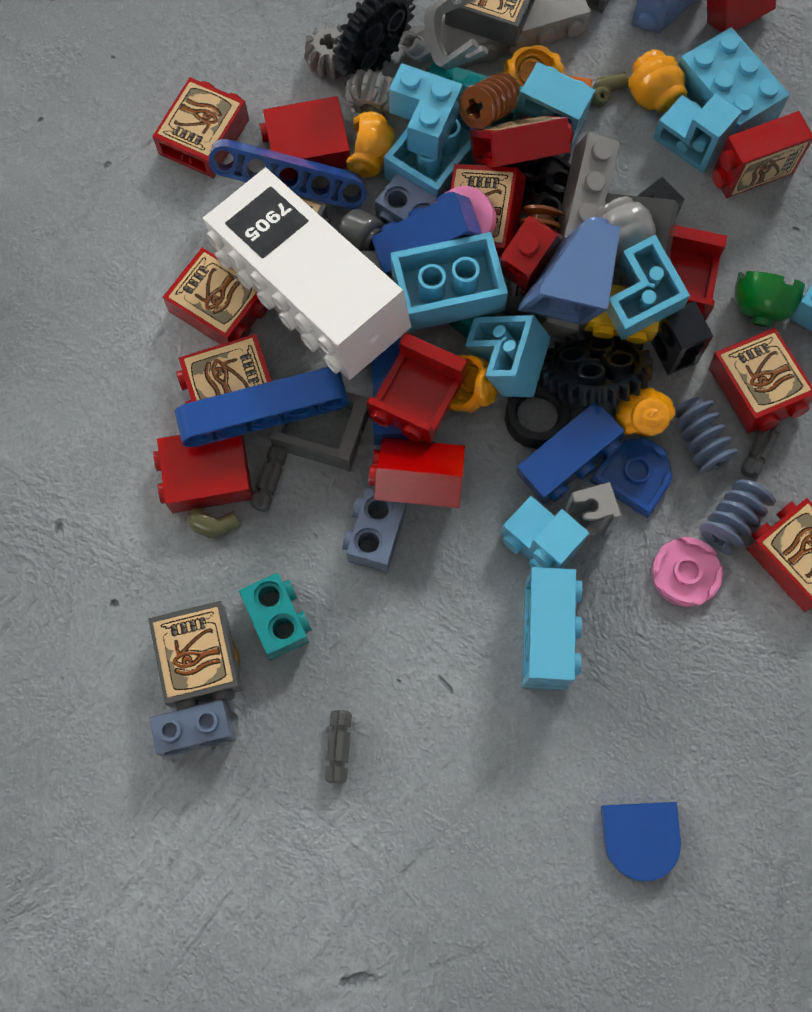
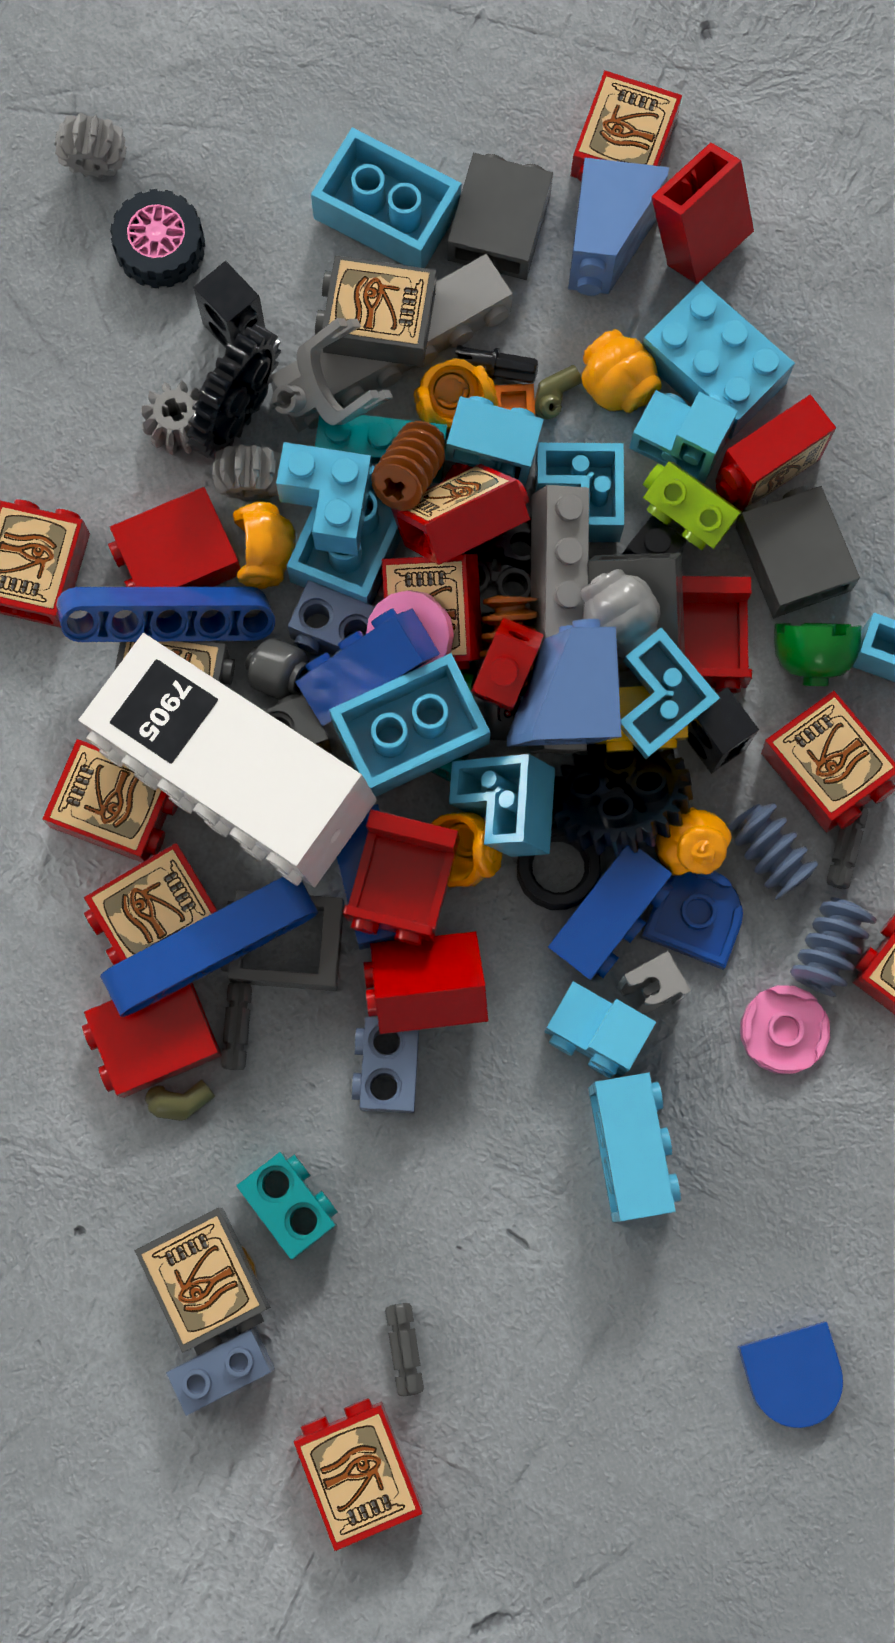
camera: 15 degrees left, 5 degrees up
none -> brick [294,1398,423,1551]
none -> black axle [454,345,538,383]
none -> medium azure brick [535,442,624,542]
none -> lime brick [642,461,742,550]
none -> dark grey brick [736,486,860,619]

